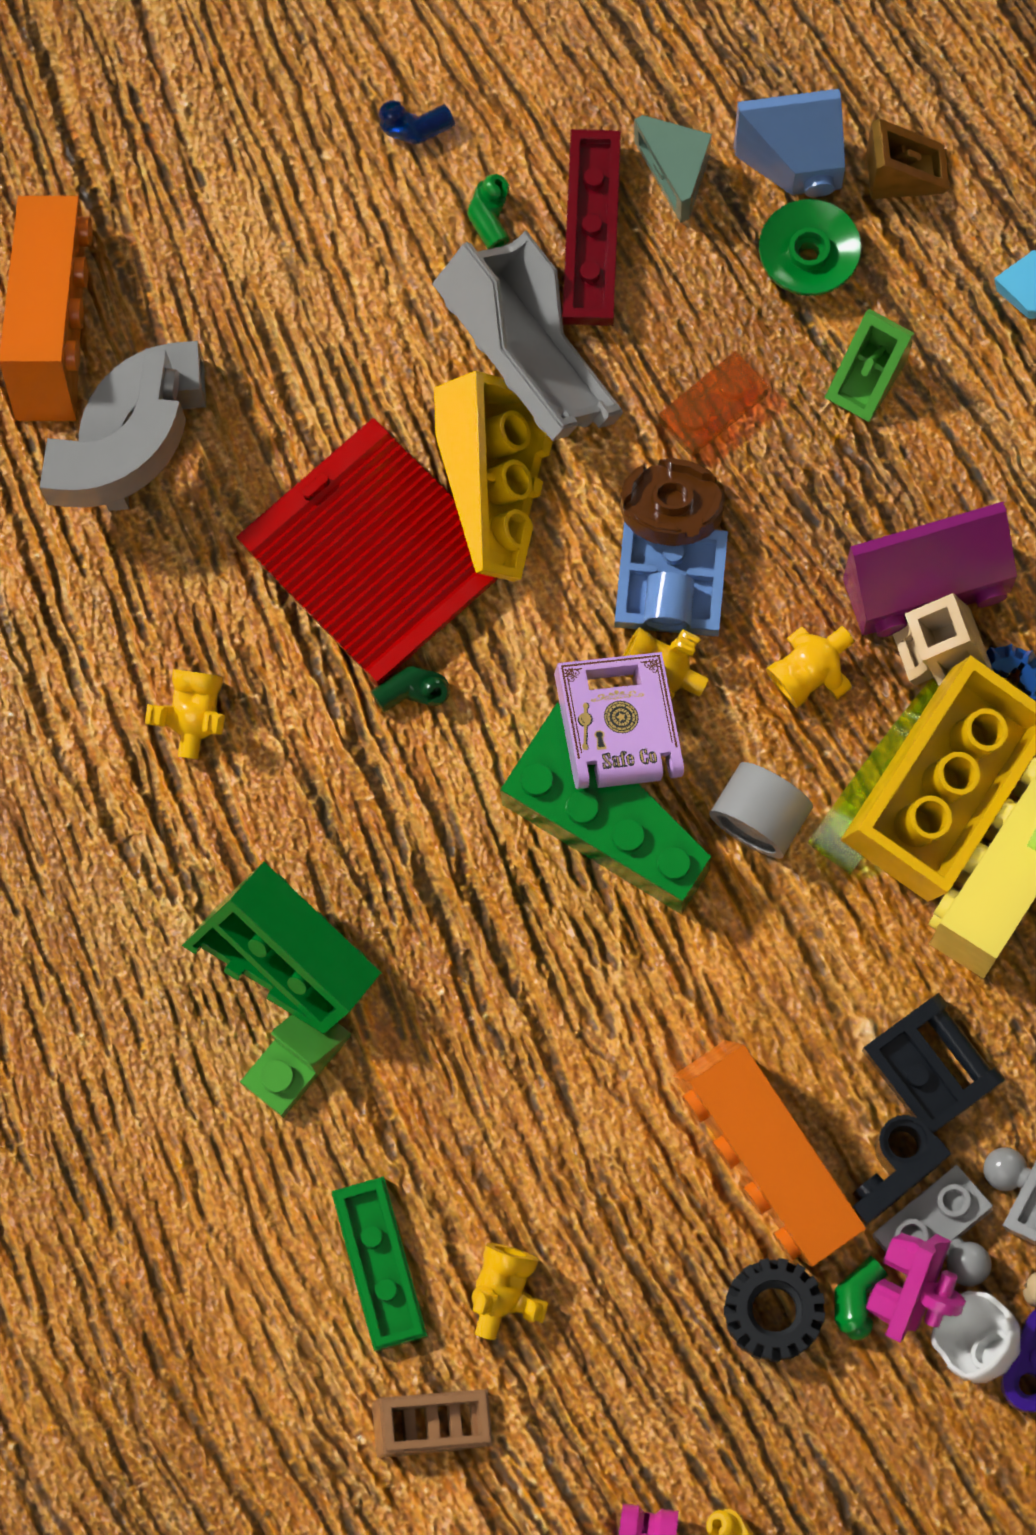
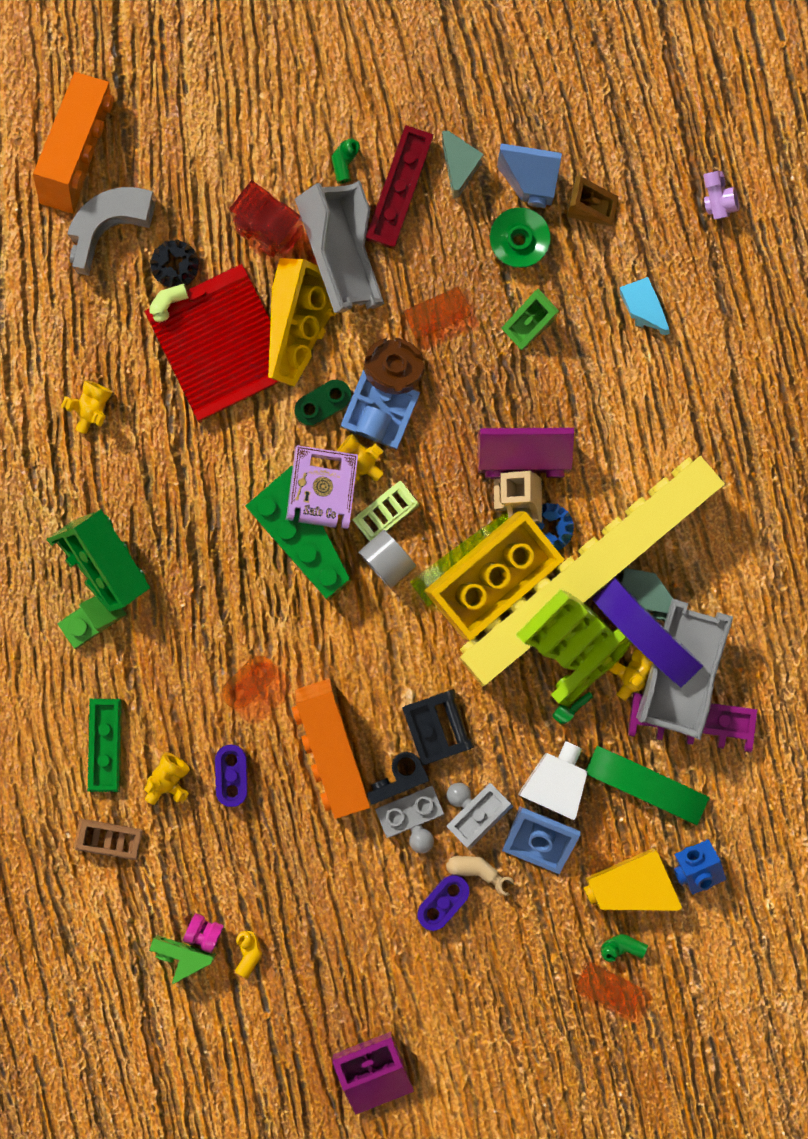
camera: 10 degrees right, 10 degrees up
light grey arch [39,348,186,508] -> none
dark green arm [370,666,450,713] -> none
clear blue arm [378,100,455,145] -> none
black tyre [724,1258,825,1362] -> none
yellow piece [766,626,855,708] -> none
green arm [834,1256,888,1341] -> none
dark pink hips [866,1233,966,1343] -> none
white hair [931,1291,1020,1383] -> none
none -> yellowish green arm [149,284,188,322]
none -> black gear [150,239,199,288]
none -> dark purple plate [215,744,248,807]
none -> clear orange plate [222,656,276,709]
none -> clear red brick [229,180,304,258]
none -> dark green plate [294,380,351,427]
none -> yellowish green slope [352,480,419,542]

